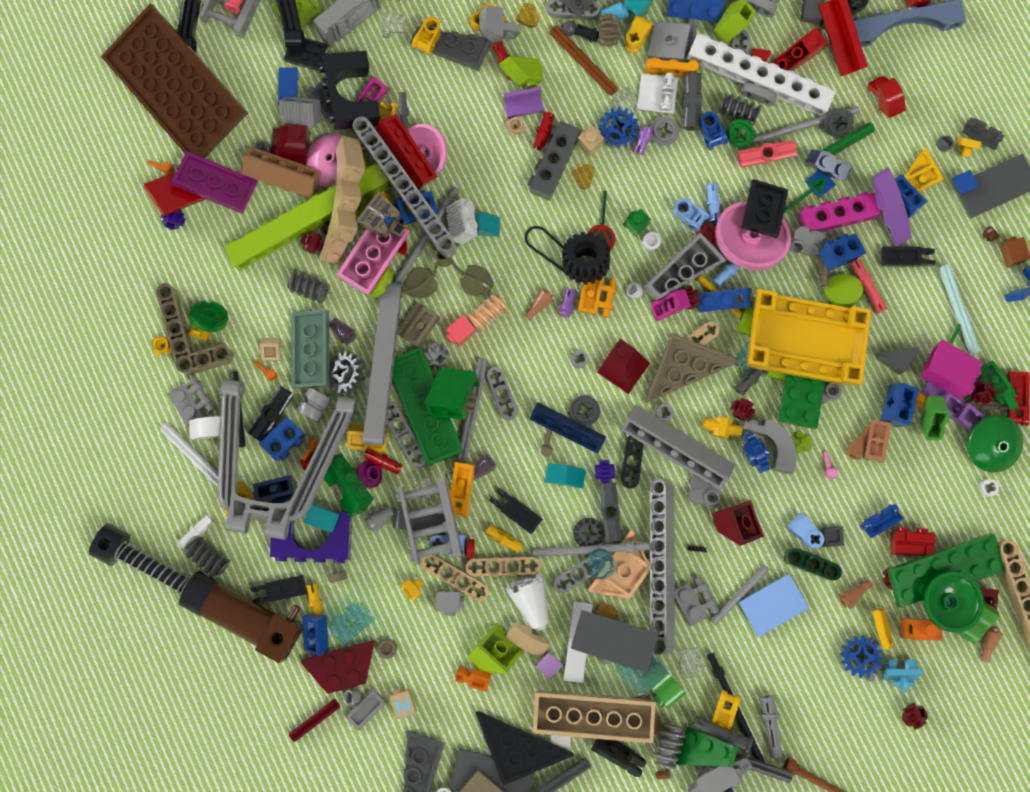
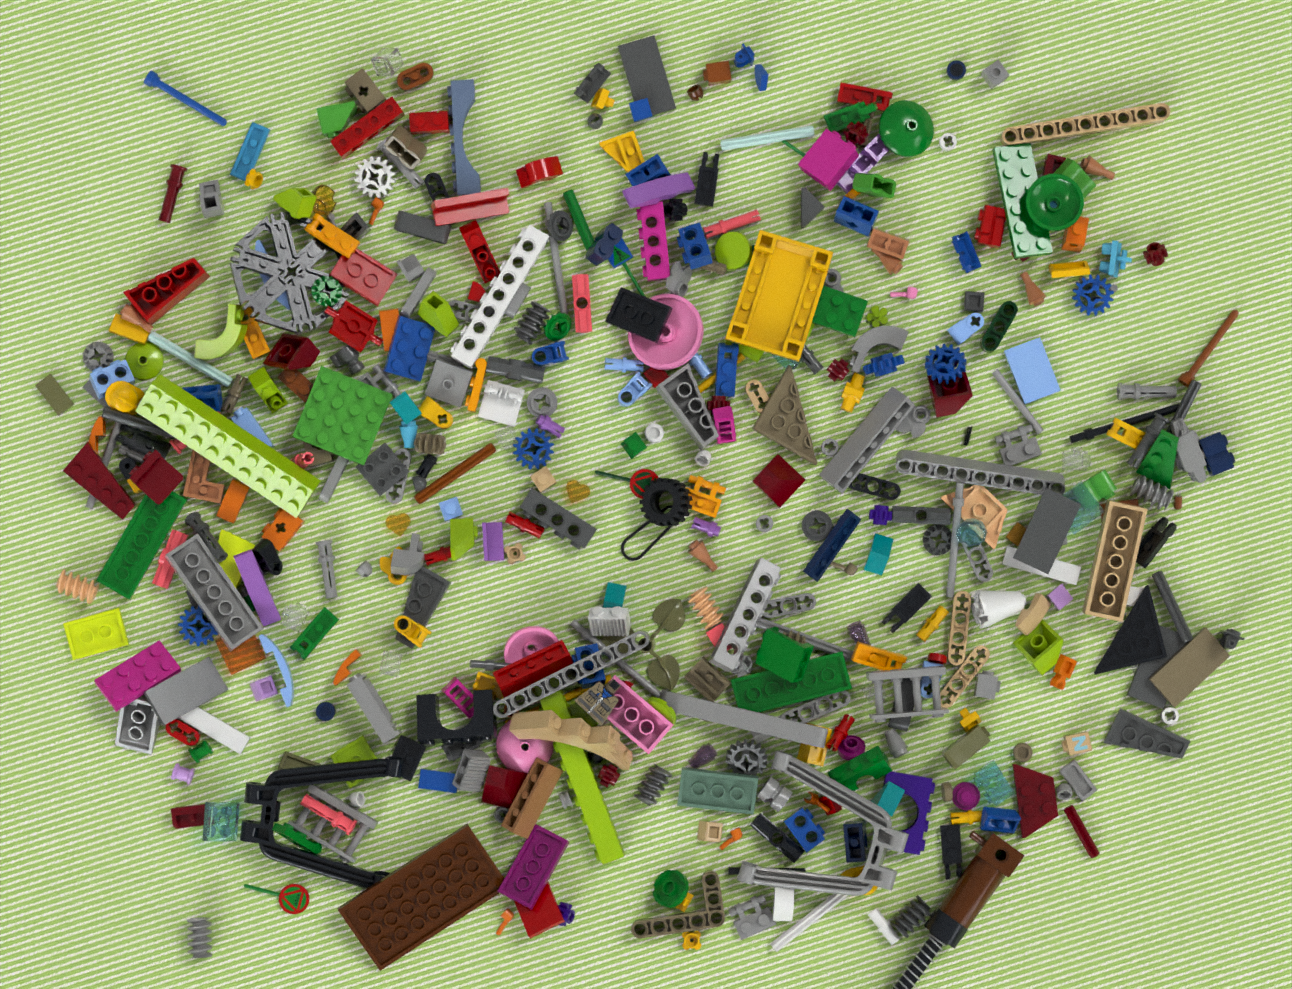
camera: 85 degrees left, 5 degrees up
none -> white hinge [348,791,365,807]
none -> light blue plate [439,497,463,521]
none -> light grey bush [558,790,573,810]
none -> black gear [664,198,688,221]
none -> light grey brick [708,558,781,672]
none -> blue gear [925,343,967,384]
none -> olive slope [940,725,990,769]
none -> magenta plate [952,782,980,810]

